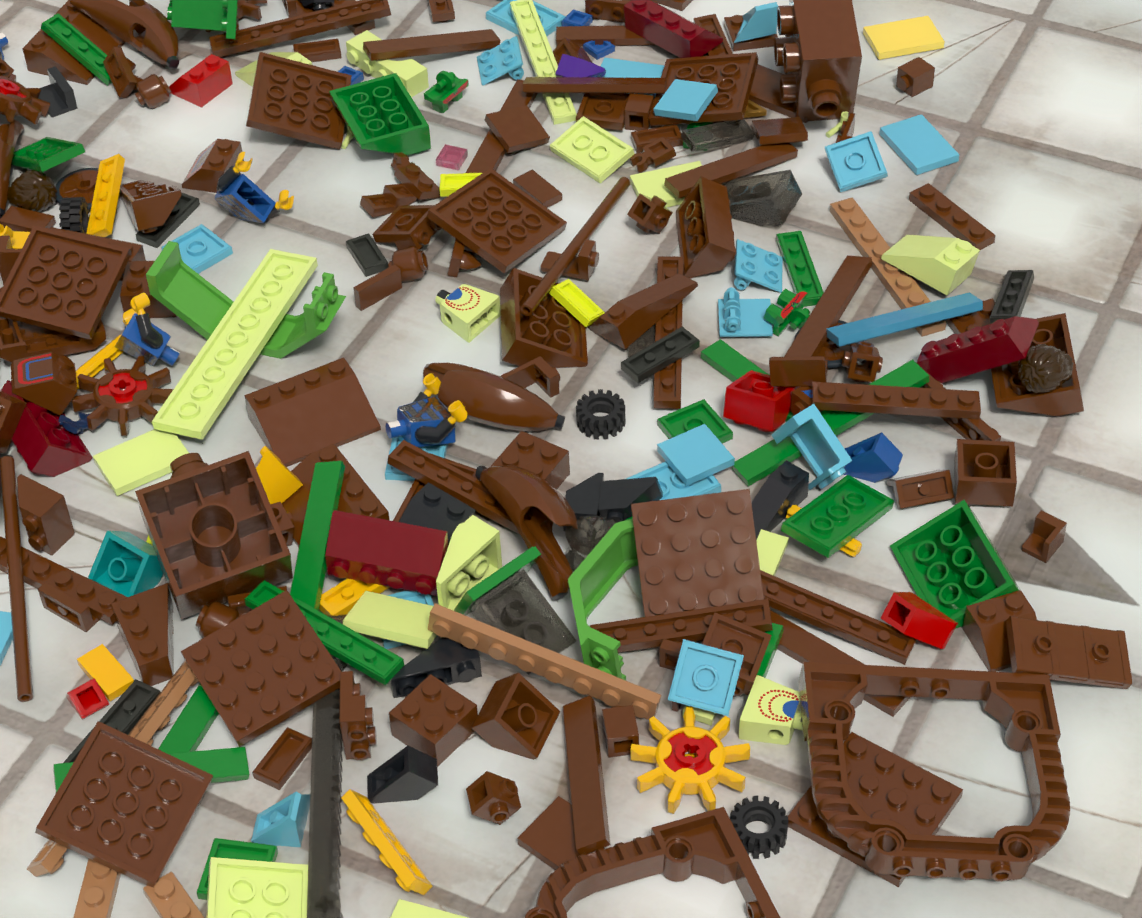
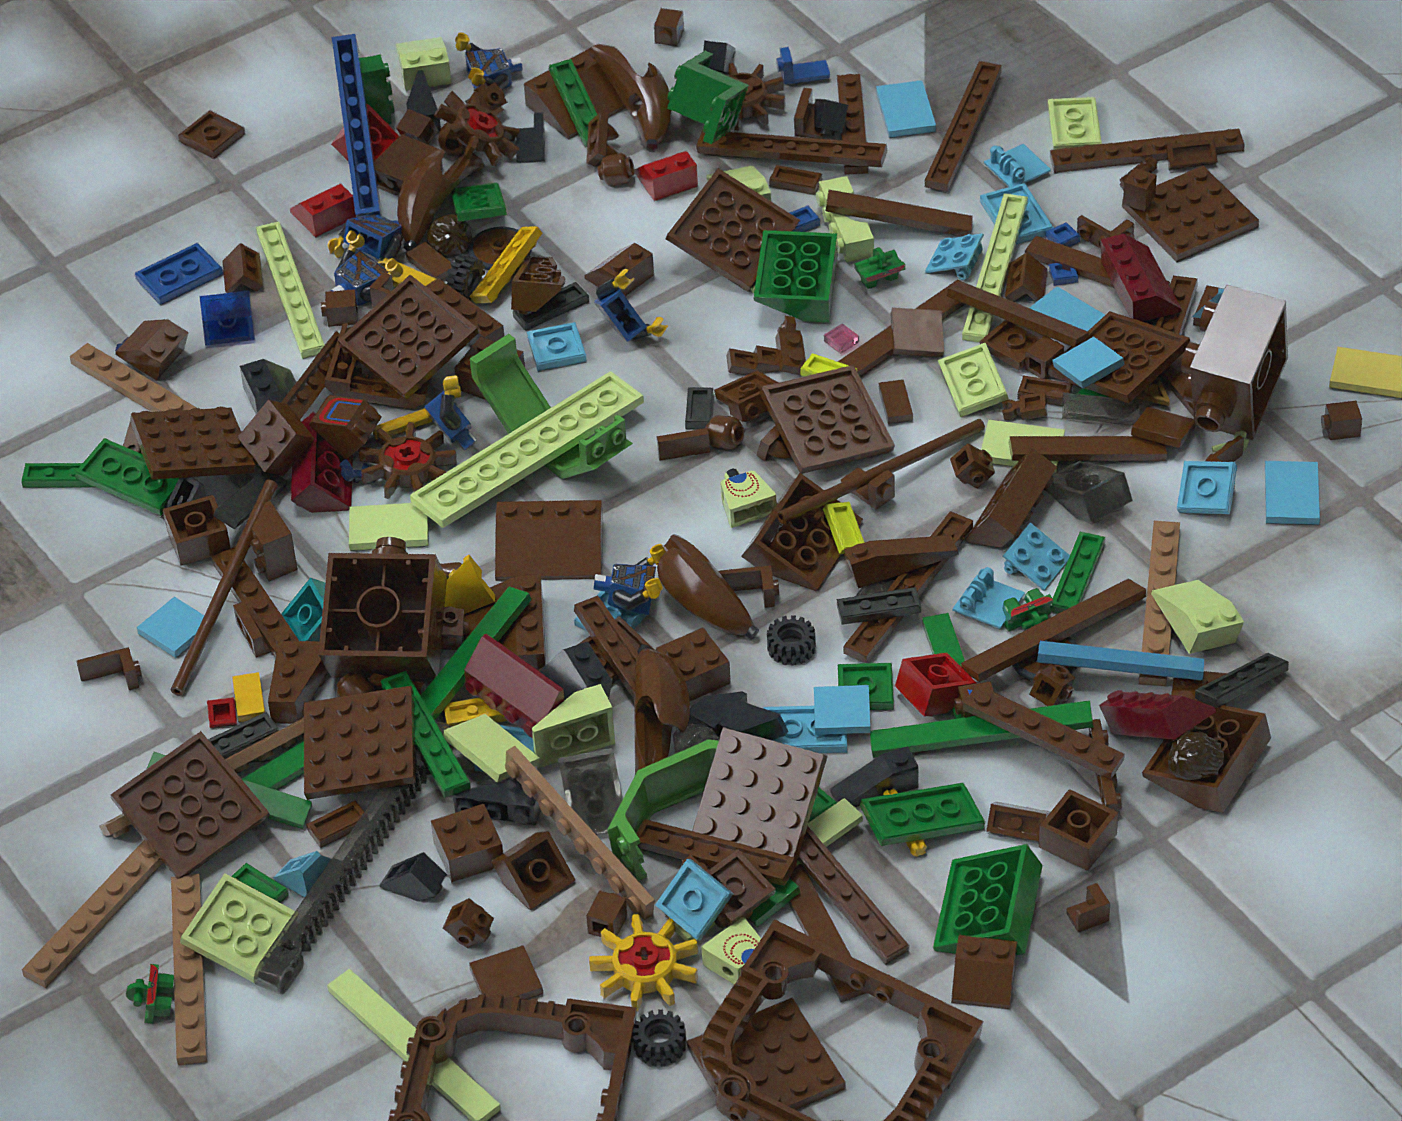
camera: 30 degrees right, 0 degrees up
reddish brown plate [340,671,377,760] -> none
yellow plate [341,789,433,895] -> none
green tile [454,546,541,616] -> none
dark purple slope [555,54,606,77] -> none
reddish brown tile [563,695,611,854] -> none
reddish brown panel [769,357,828,386] -> none
medium azure panel [771,404,852,490] -> none
blue slope [843,432,903,483] -> none
red slope [881,592,958,649] -> none
reddish brown plate [909,183,996,250] -> none
reddish brown container [1006,616,1132,689] -> none

